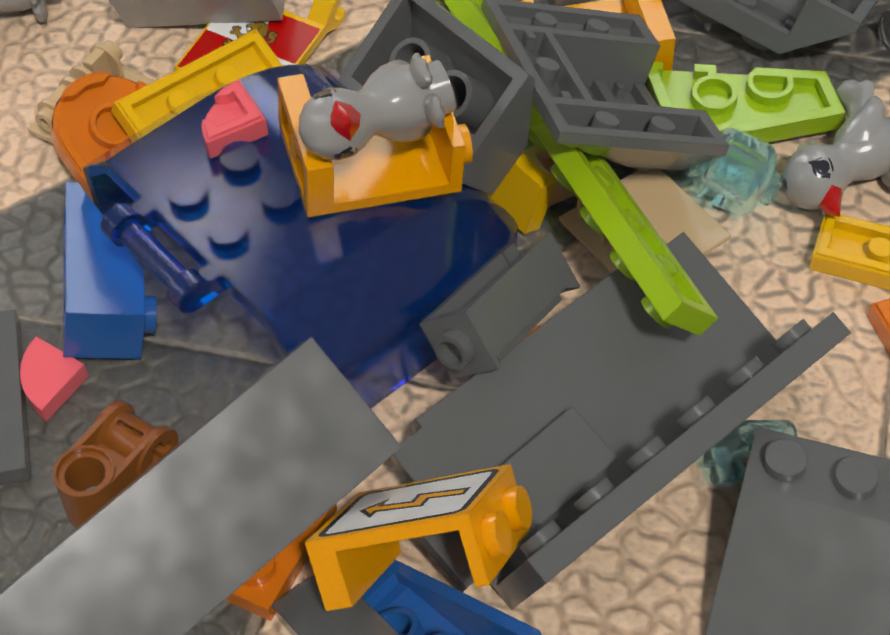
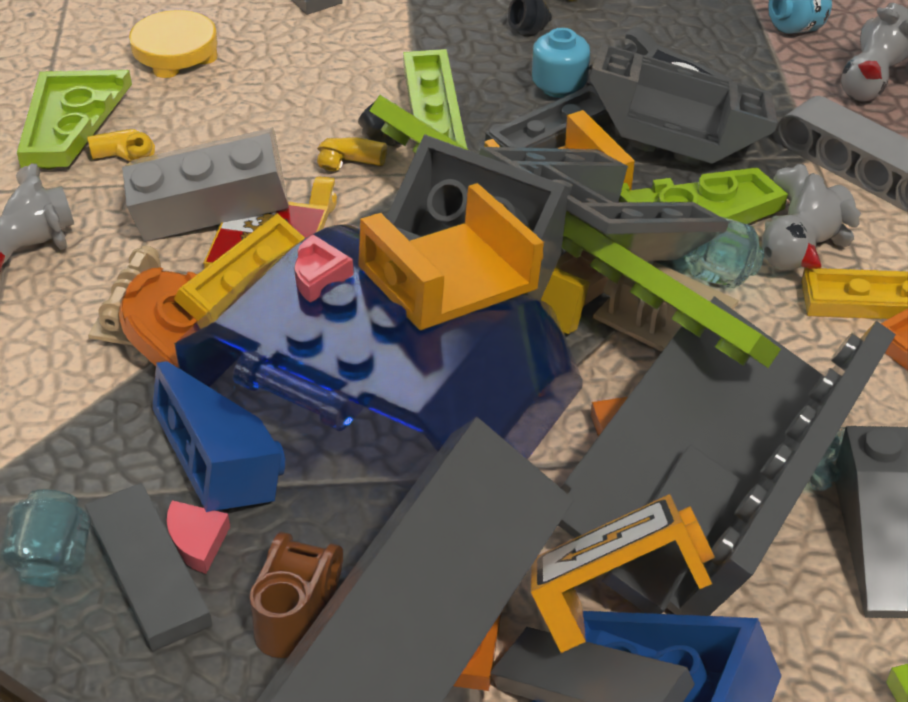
camera: 20 degrees left, 10 degrees down
light grey animal [299,53,456,160] -> none
dark grey window [419,232,581,379] -> none

